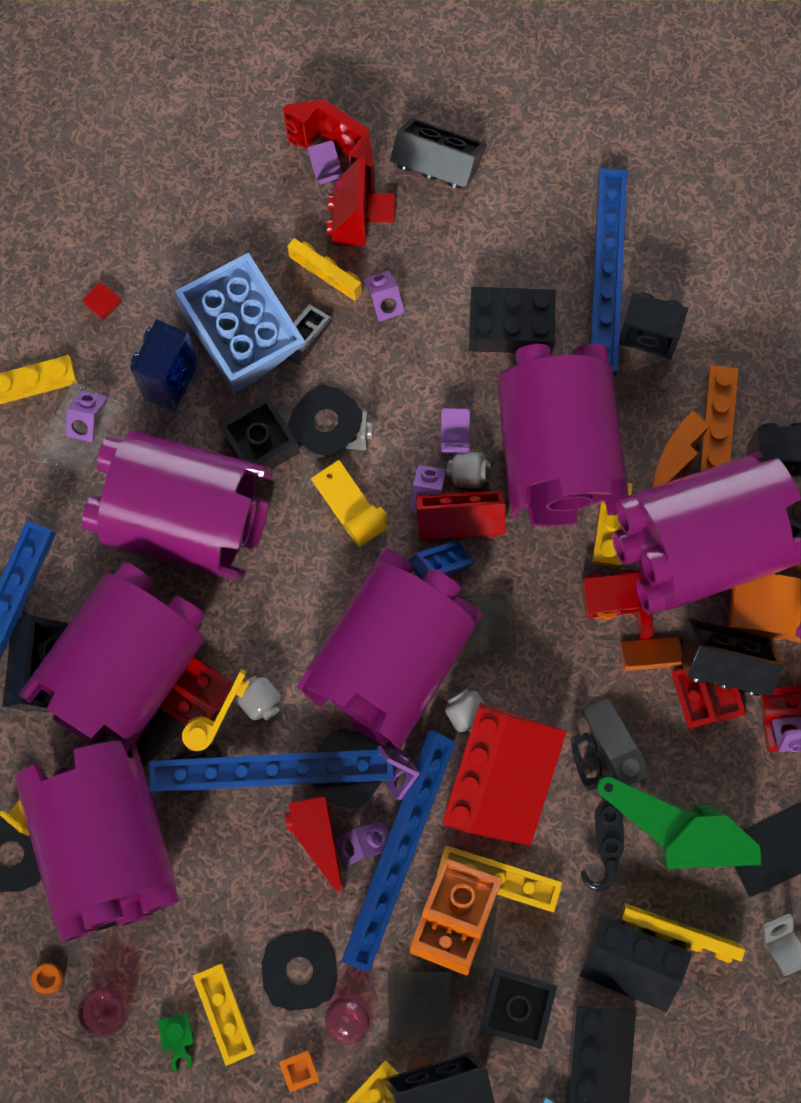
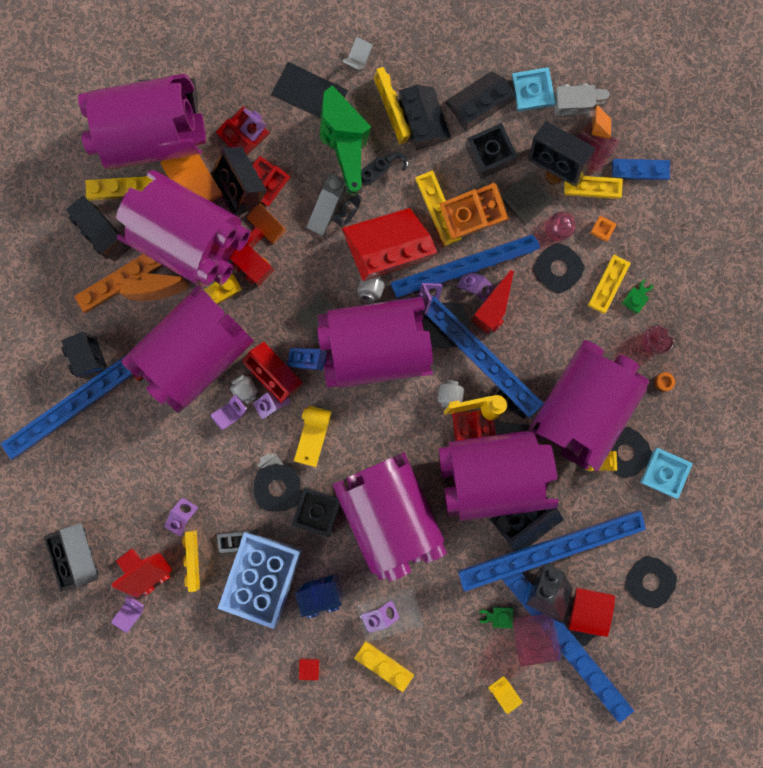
camera: 130 degrees left, 10 degrees up
red slope [282,99,375,193] -> none
black brick [469,287,556,354] -> none

